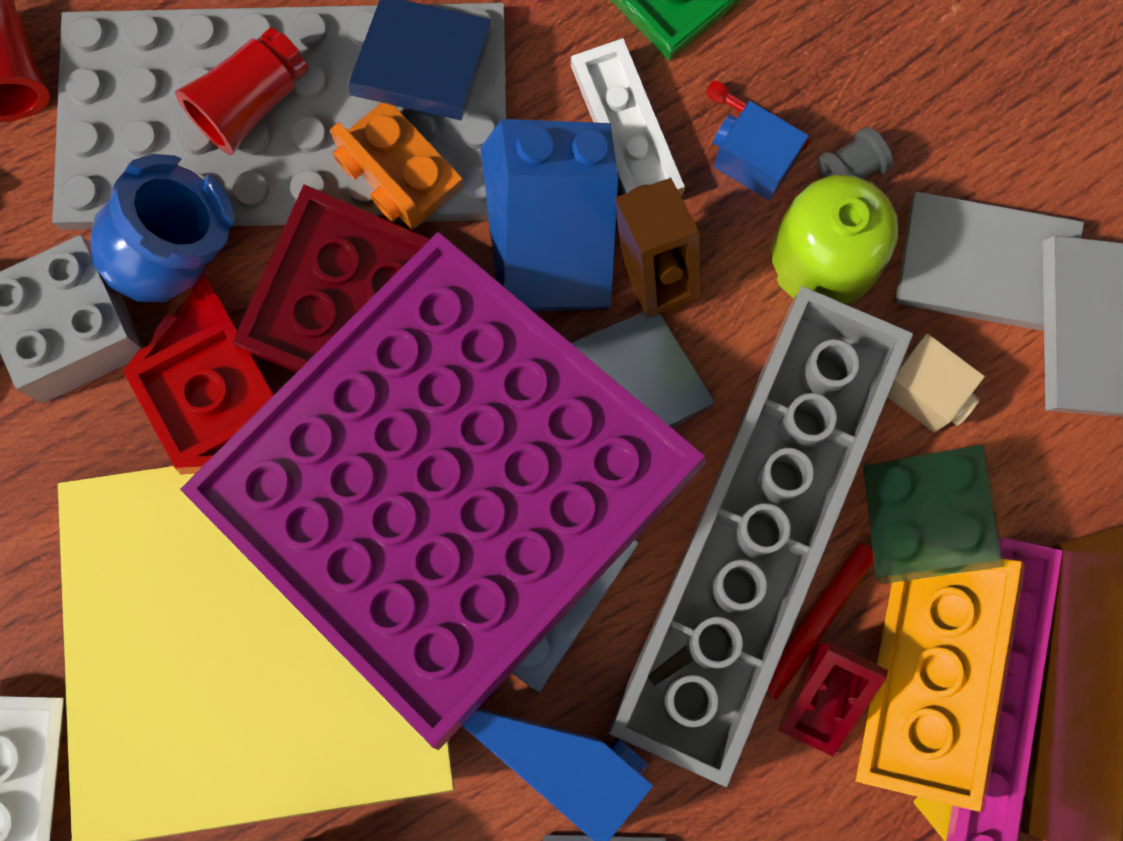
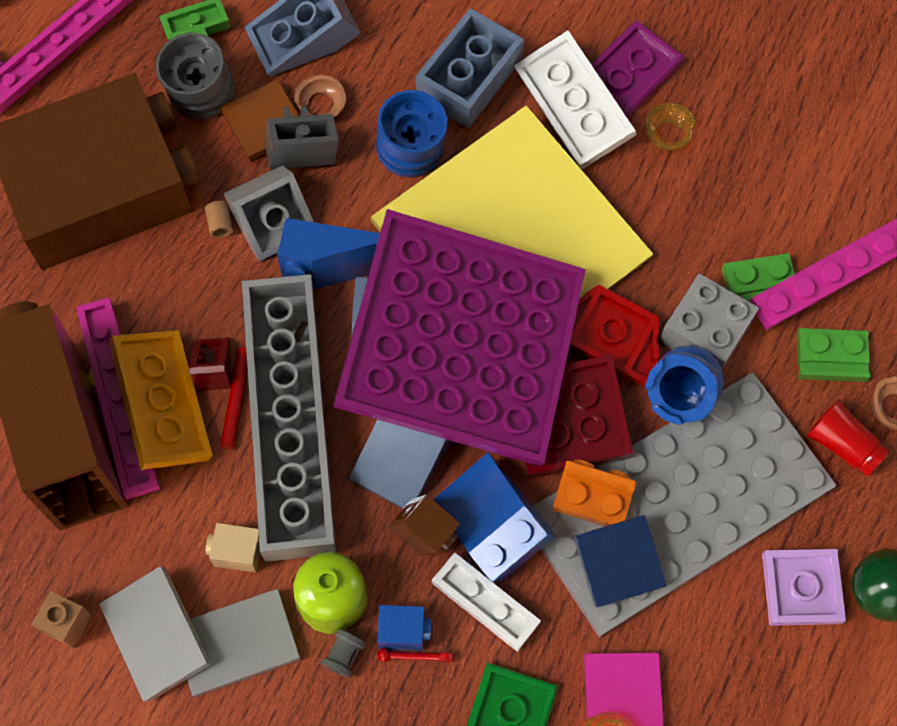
camera: 150 degrees right, 10 degrees down
red plant [175,27,309,155] -> none
clear green plate [863,445,1004,584] -> none

